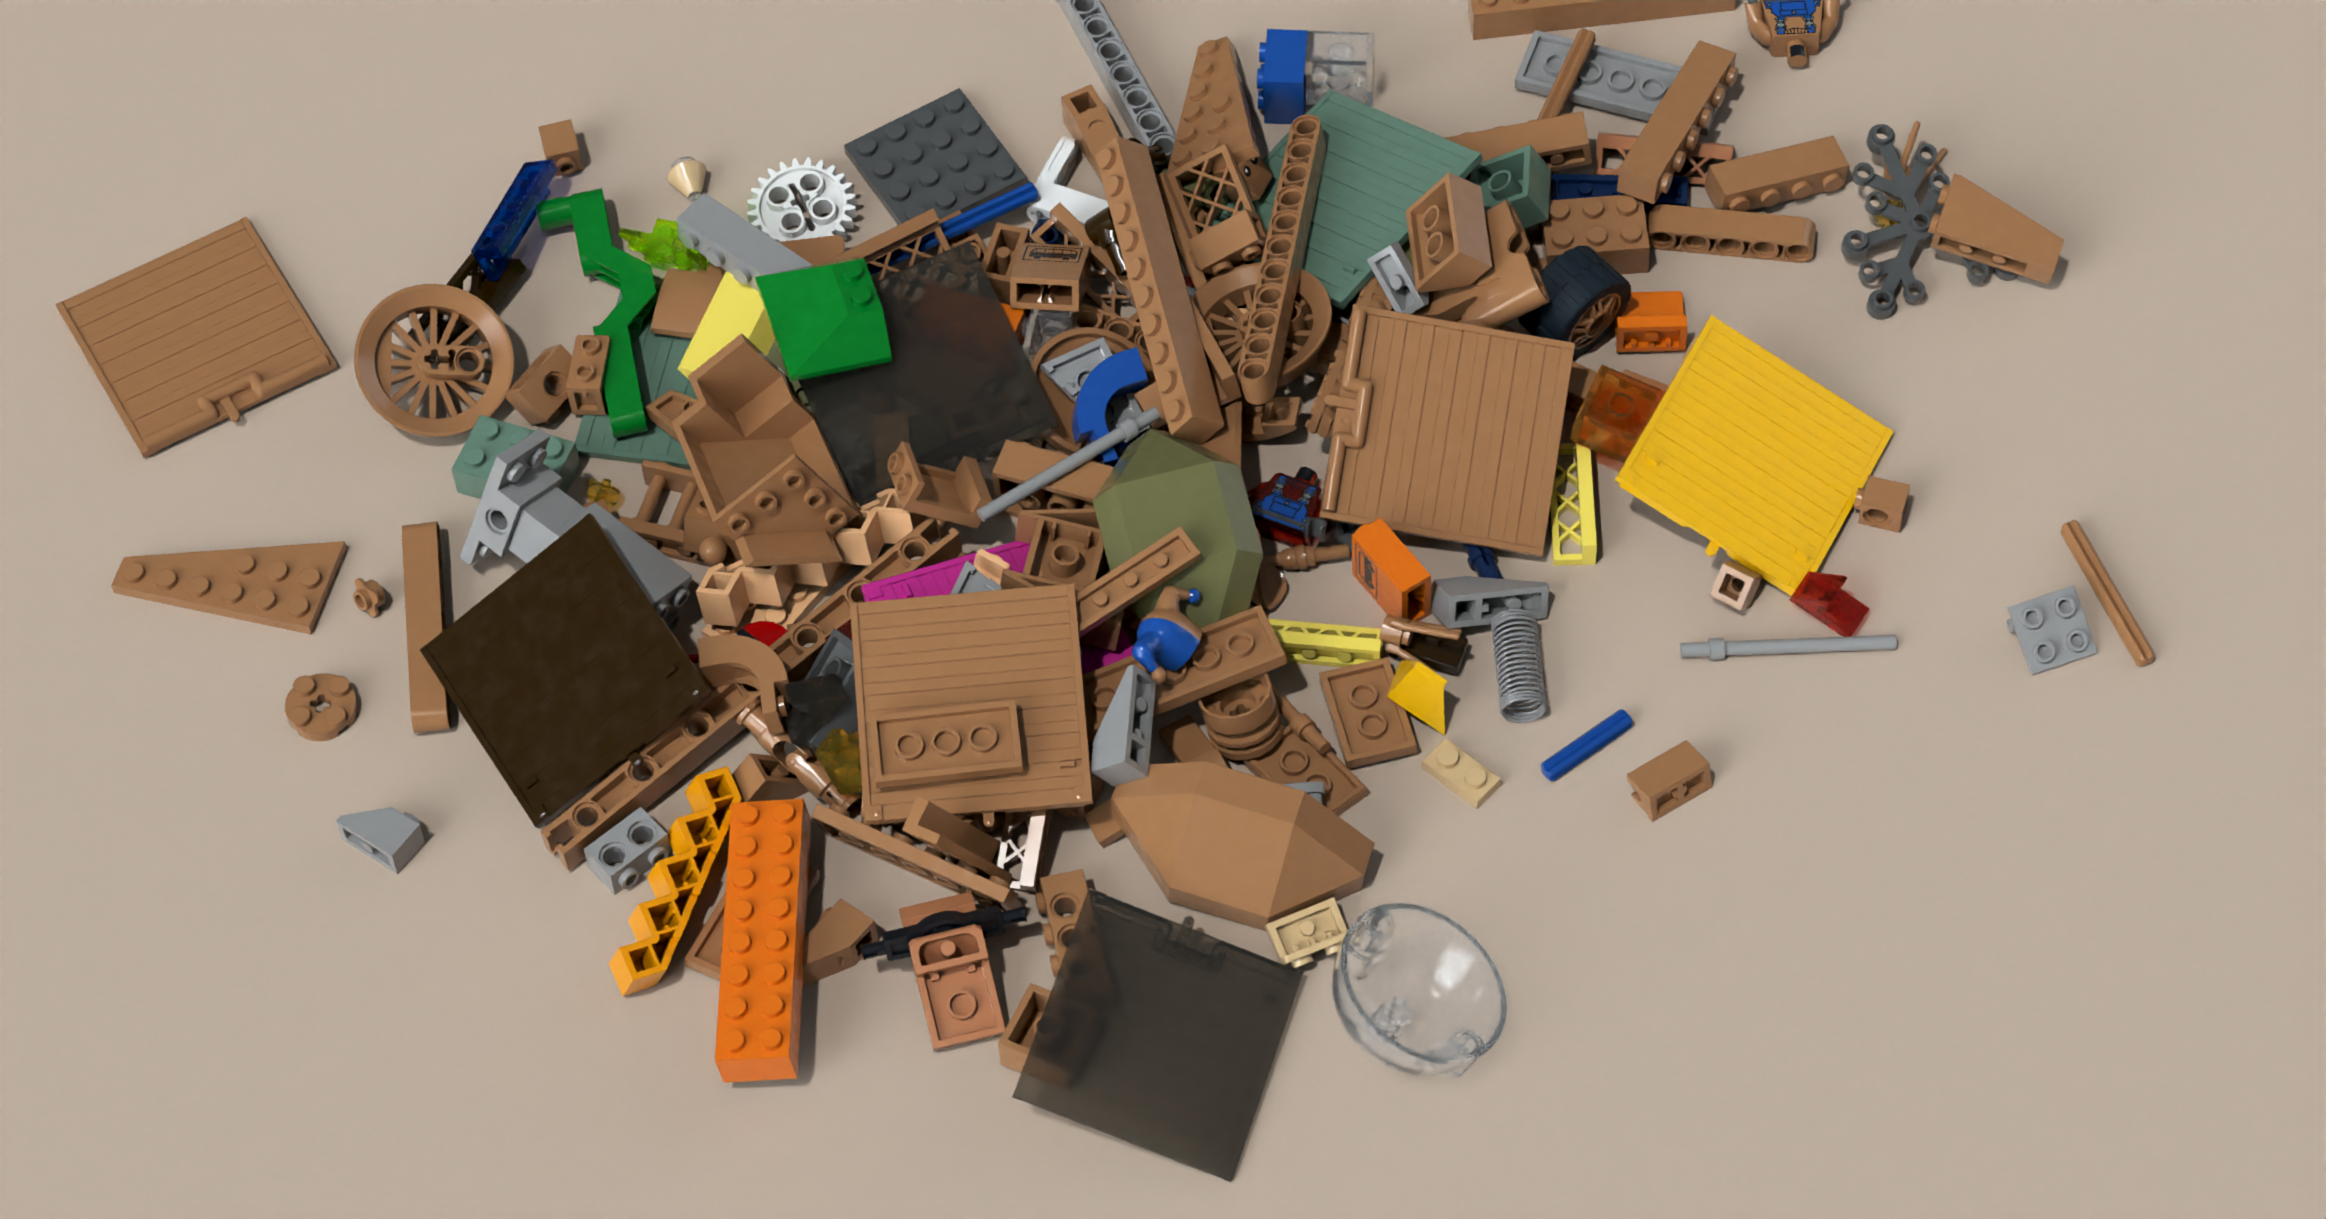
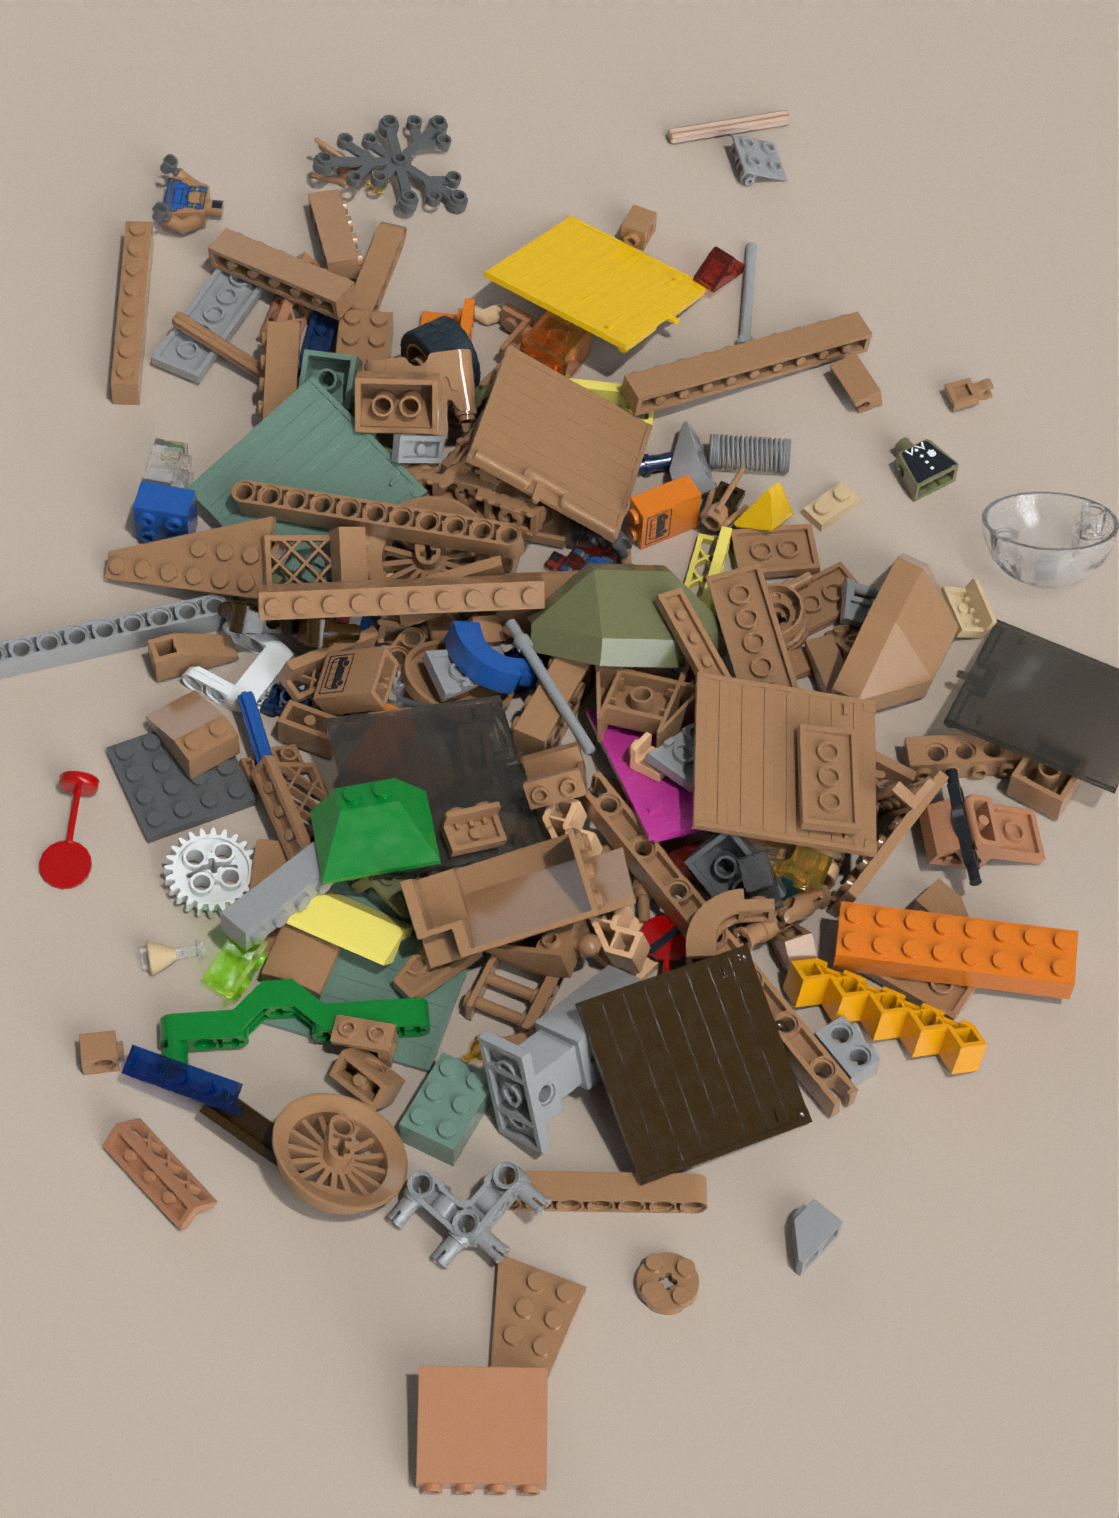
camera: 90 degrees left, 0 degrees up
medium nougat door [56,217,337,458] -> none
medium nougat plate [353,578,385,617] -> none
light grey slope [1091,664,1156,787] -> none
blue piece [1132,585,1202,683] -> none
blue axle [1541,709,1632,781] -> none
medium nougat plate [1710,560,1763,611] -> none
medium nougat slope [1928,173,2064,284] -> none
none -> red piece [39,771,100,890]
none -> nougat fence [102,1118,218,1230]
none -> medium nougat slope [145,690,240,780]
none -> light grey pin [387,1161,551,1268]
none -> nougat panel [416,1366,548,1496]
none -> medium nougat bracket [439,801,507,857]
none -> medium nougat brick [621,311,872,416]
none -> torso [894,437,959,502]
none -> medium nougat plate [944,378,994,411]

